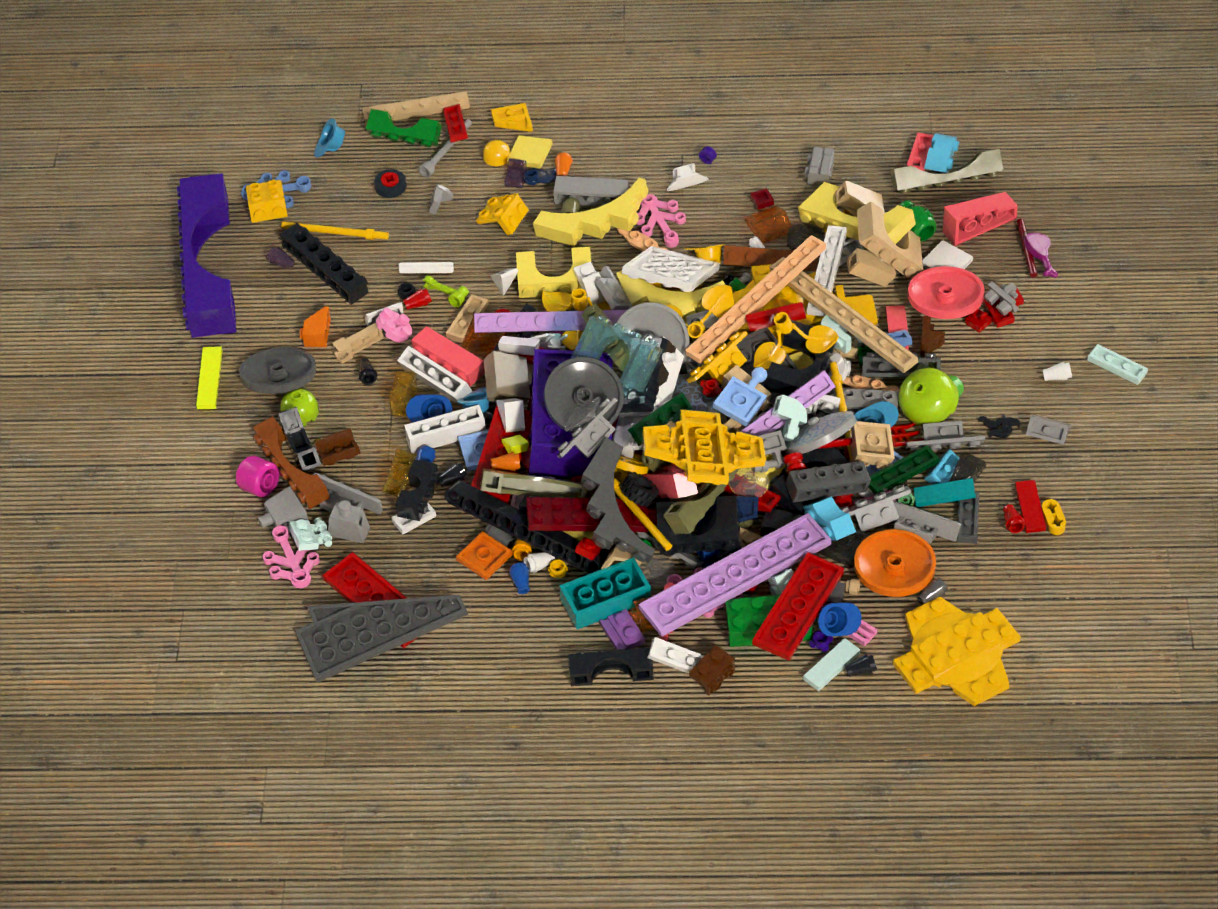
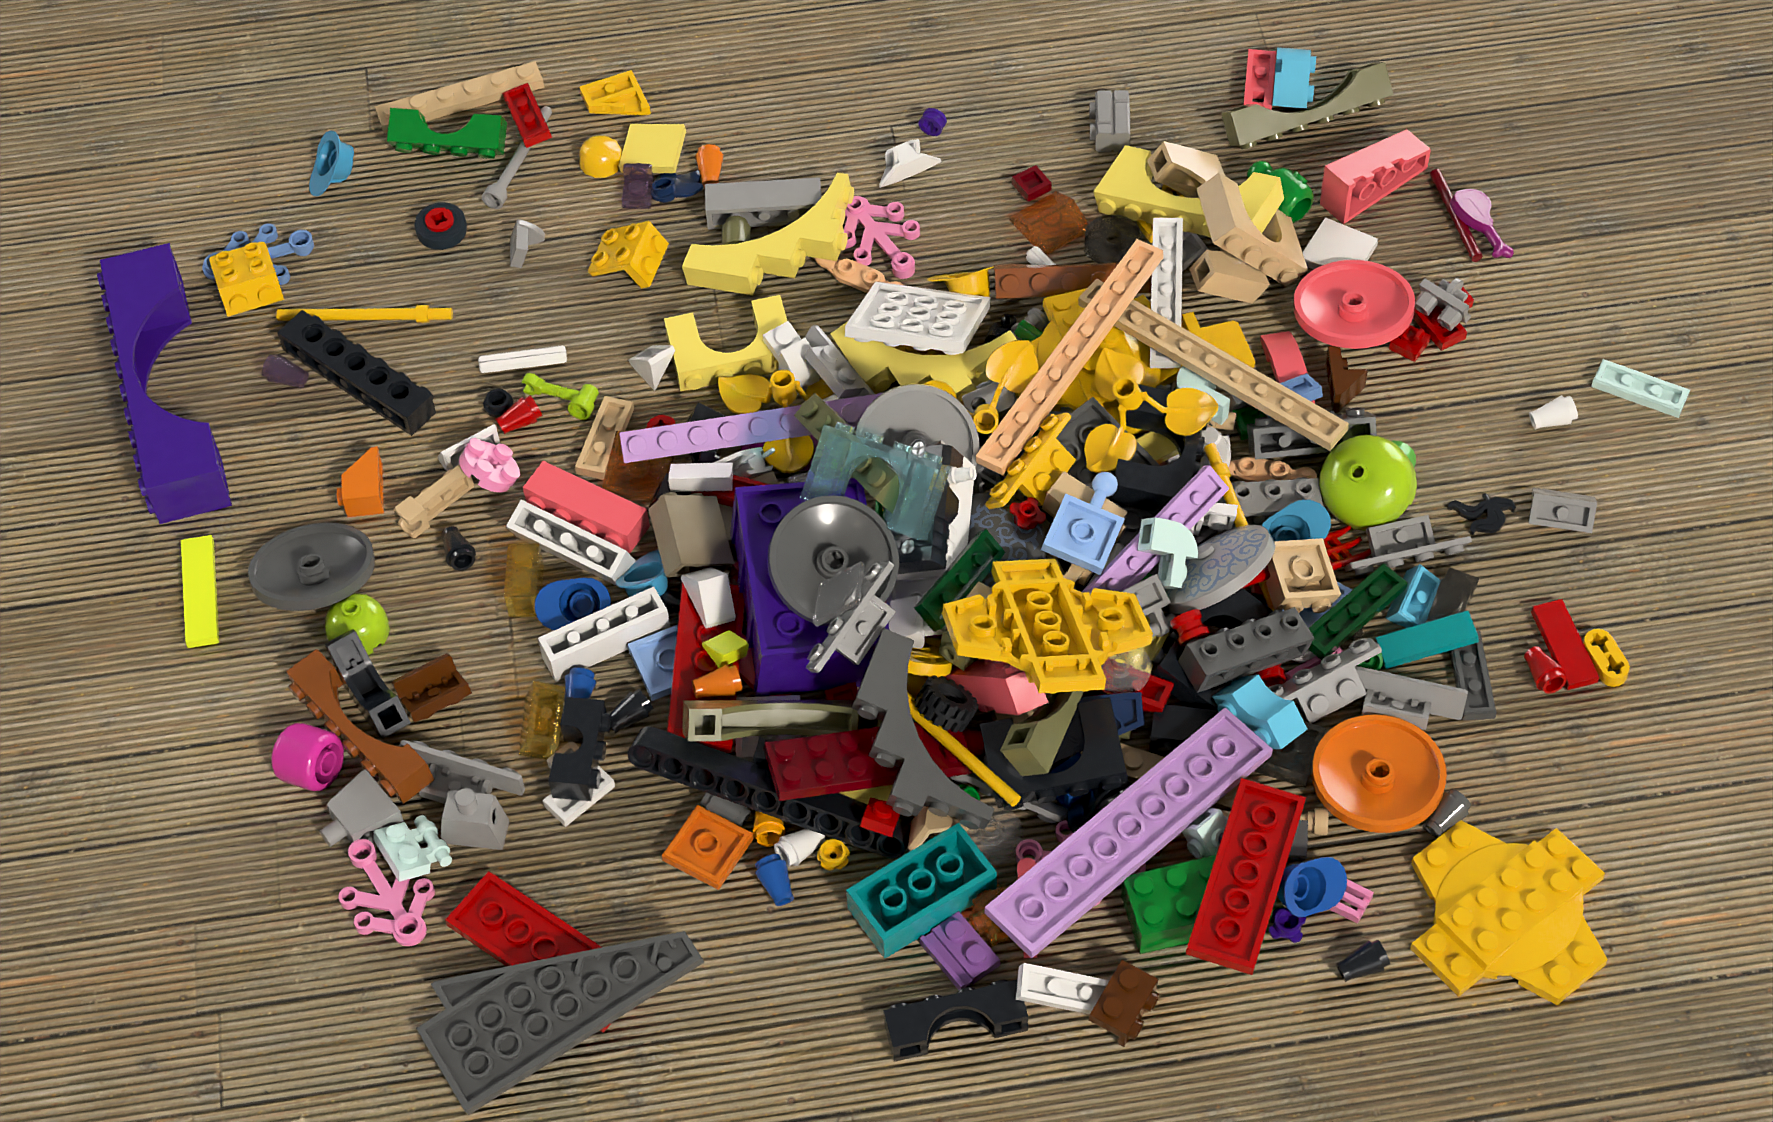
camera: 10 degrees left, 5 degrees up
red tile [746,302,806,331] -> none
light aqua tile [803,638,860,691] -> none

